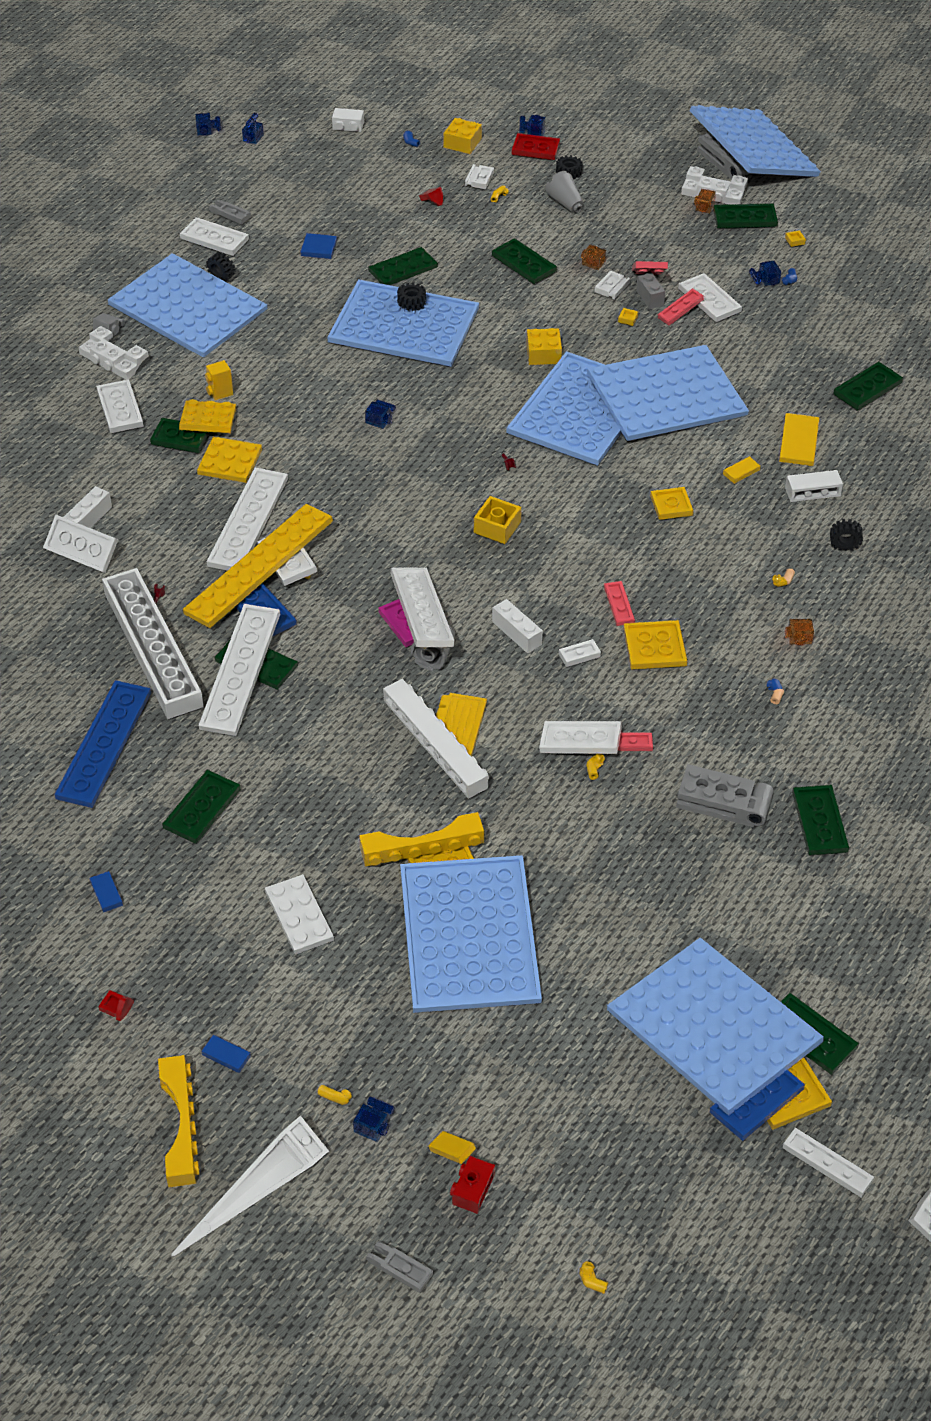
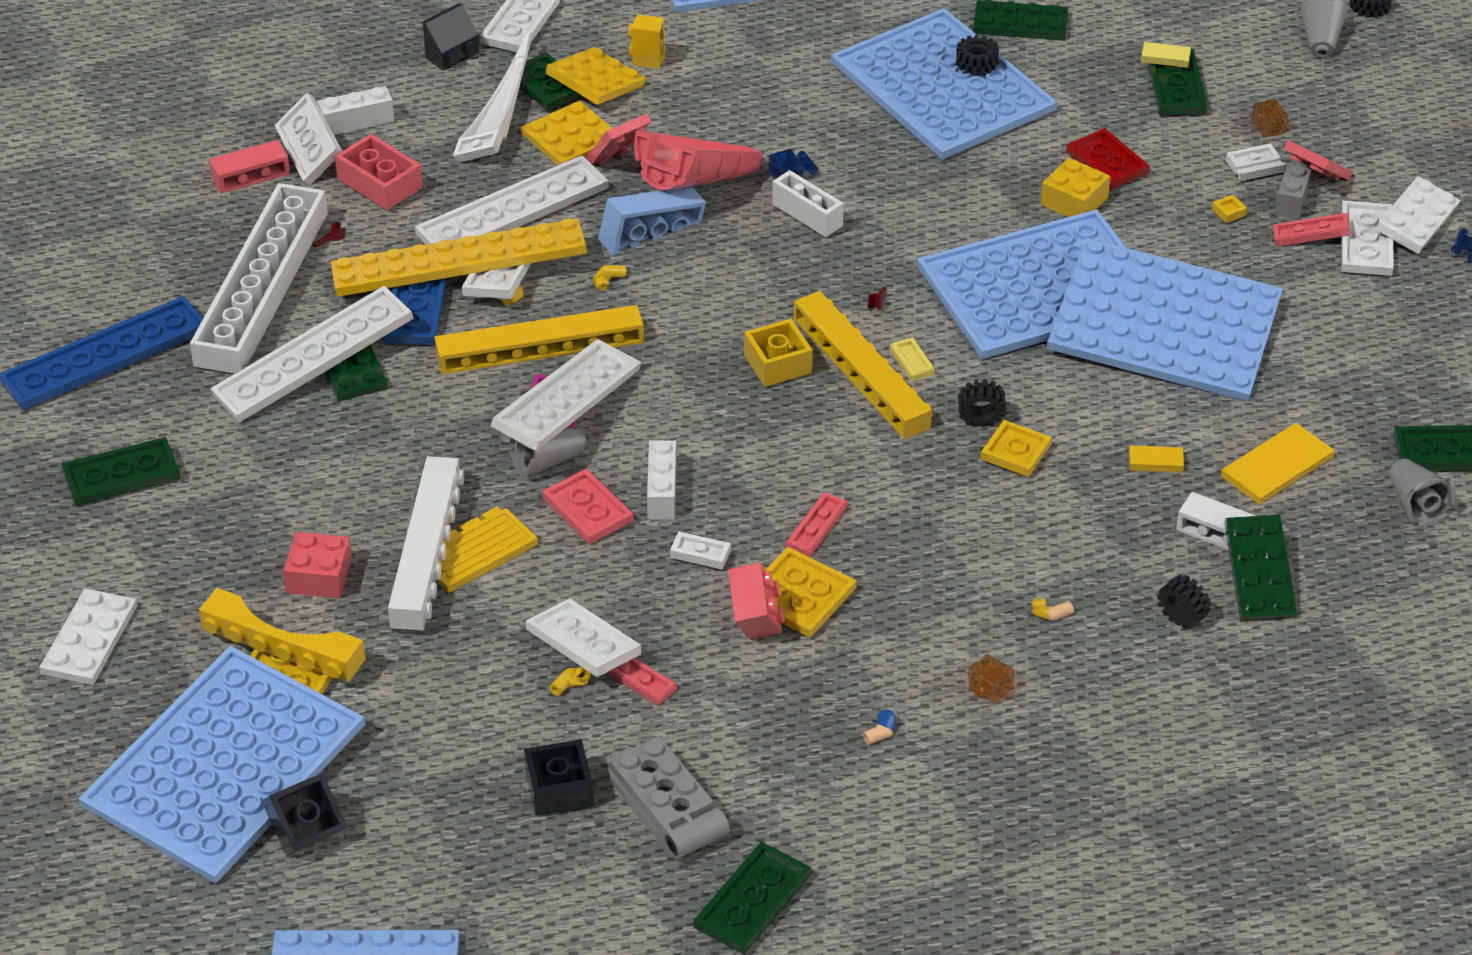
camera: 40 degrees right, 5 degrees down
none -> coral brick [209,140,290,194]
none -> black brick [262,772,347,856]
none -> coral brick [283,532,352,598]
none -> coral brick [335,134,423,210]
none -> black slope [422,3,479,71]
none -> yellow brick [434,305,644,375]
none -> white plate [453,30,533,162]
none -> black brick [524,739,594,816]
none -> coral plate [542,468,634,545]
none -> coral plate [585,113,652,166]
none -> yellow arm [593,265,626,291]
none -> light blue wedge [598,187,706,255]
none -> coral cone [634,130,763,190]
none -> coral brick [728,562,785,639]
none -> white brick [772,170,844,237]
none -> yellow brick [794,291,933,440]
none -> light yellow tile [889,337,935,381]
none -> black tyre [958,379,1006,427]
none -> red plate [1066,128,1150,190]
none -> light yellow tile [1141,42,1191,68]
none -> dark green plate [1224,514,1297,622]
none -> white plate [1375,176,1461,254]
none -> light grey cone [1389,459,1456,526]

